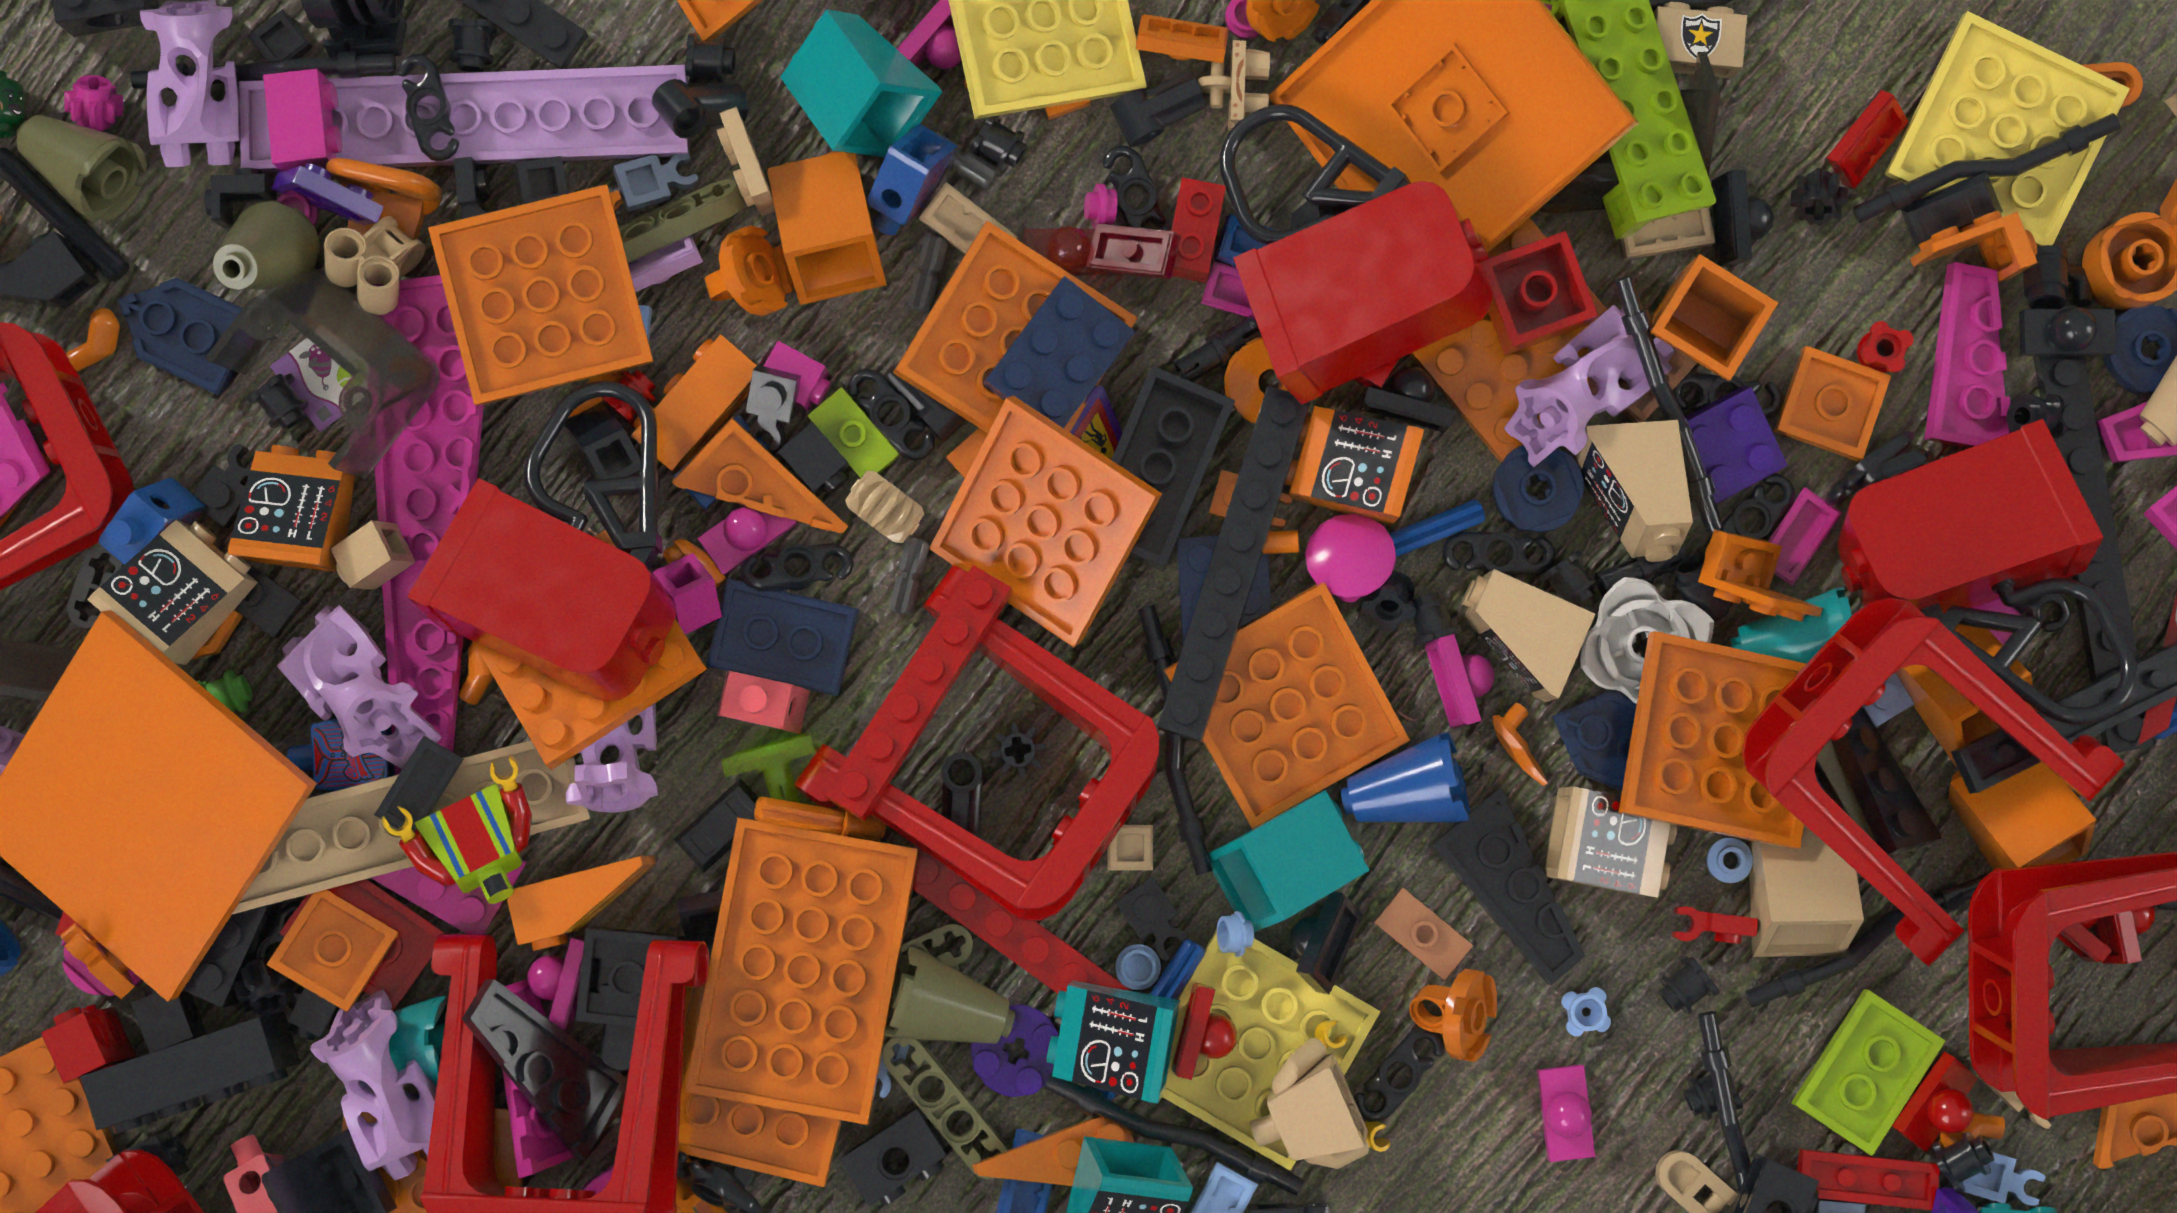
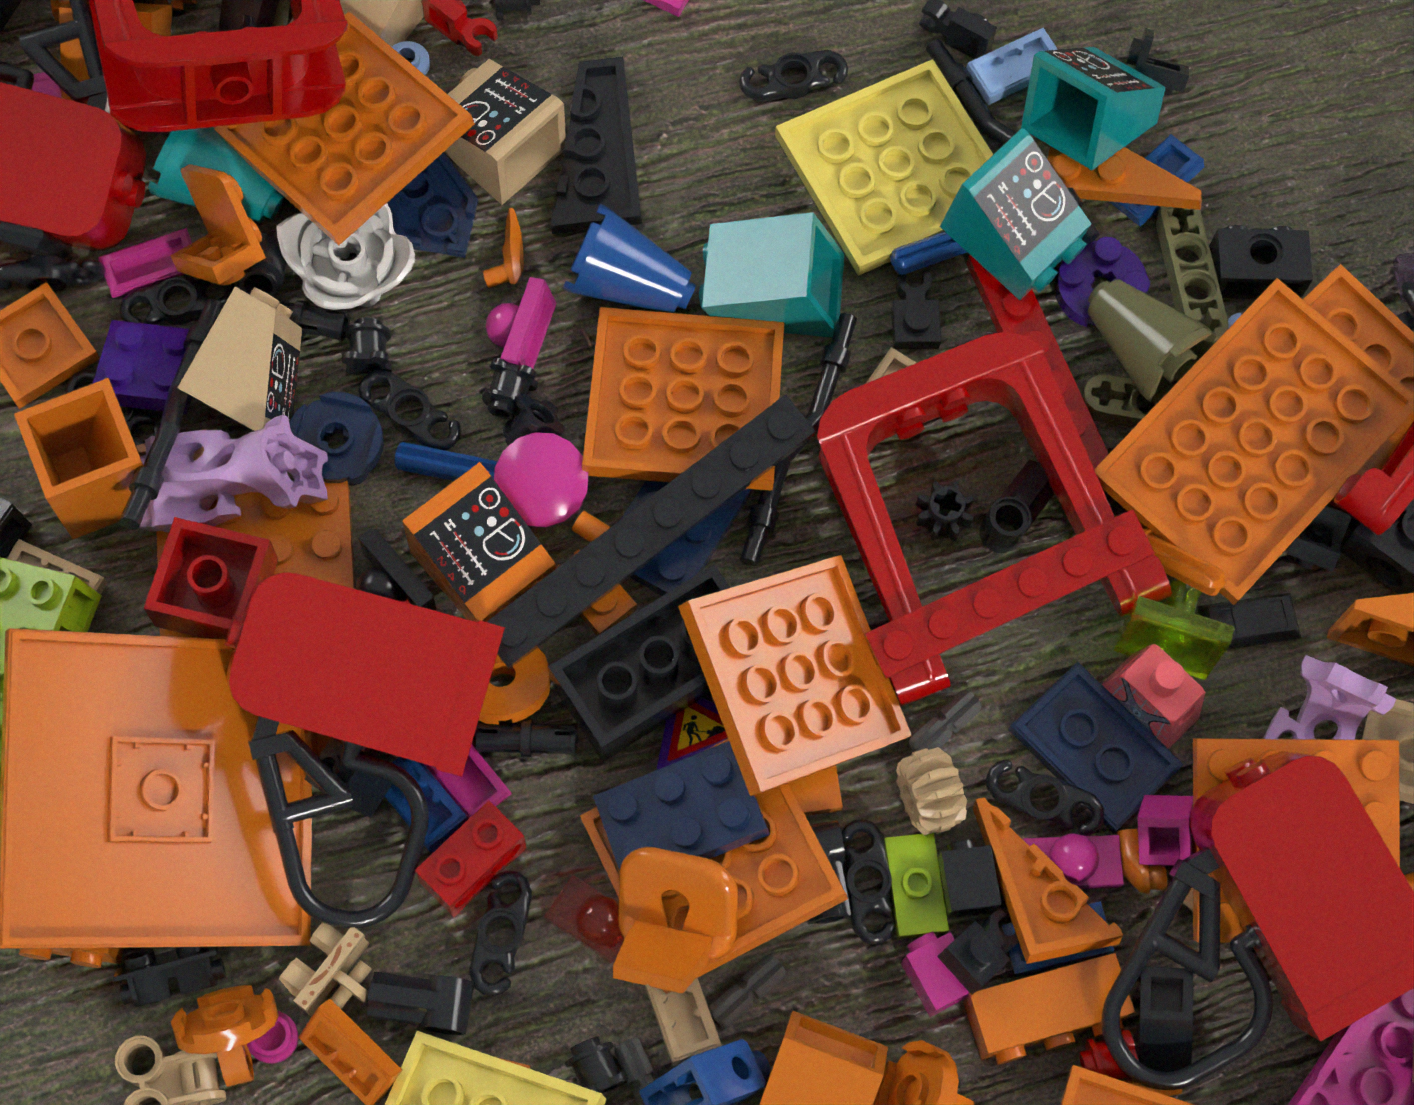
camera: 150 degrees left, 15 degrees down
dark pink plate [1084,184,1118,228] -> none
dark red plate [1086,224,1181,280] -> none
light blue plate [1115,944,1161,990] -> none
red tile [1171,982,1238,1080] -> none
light blue plate [1217,911,1254,957] -> none
tan torso [1250,1020,1390,1169] -> none
black tile [1289,891,1363,995] -> none
nougat plate [1373,887,1473,981] -> none
orange tile [1409,969,1497,1062] -> none
tan slope [1462,569,1595,702] -> none
light blue plate [1561,987,1611,1036] -> none
none -> orange piece [613,847,738,994]

